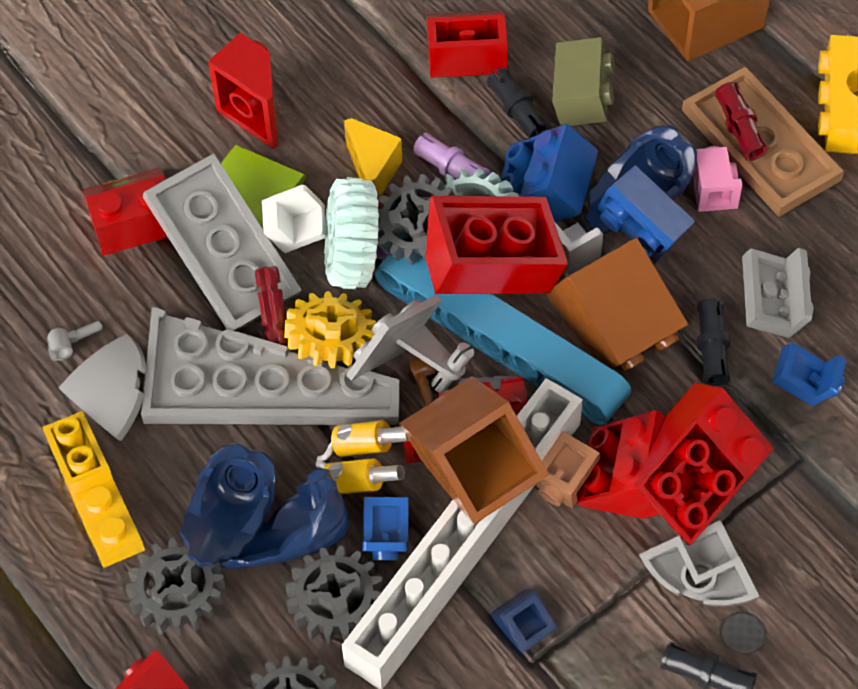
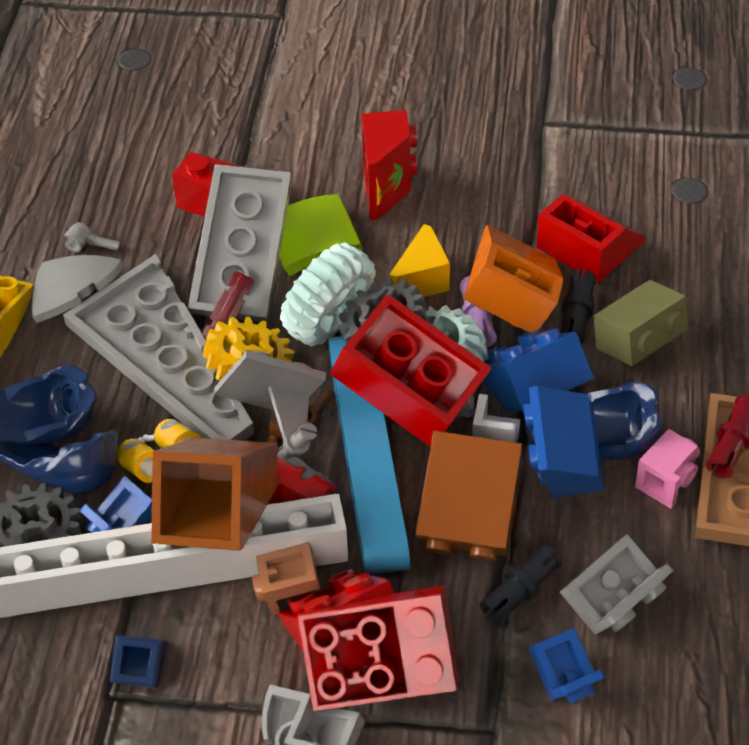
camera: 45 degrees right, 10 degrees down
white panel [262,185,327,253] -> none
none -> orange slope [463,224,564,333]

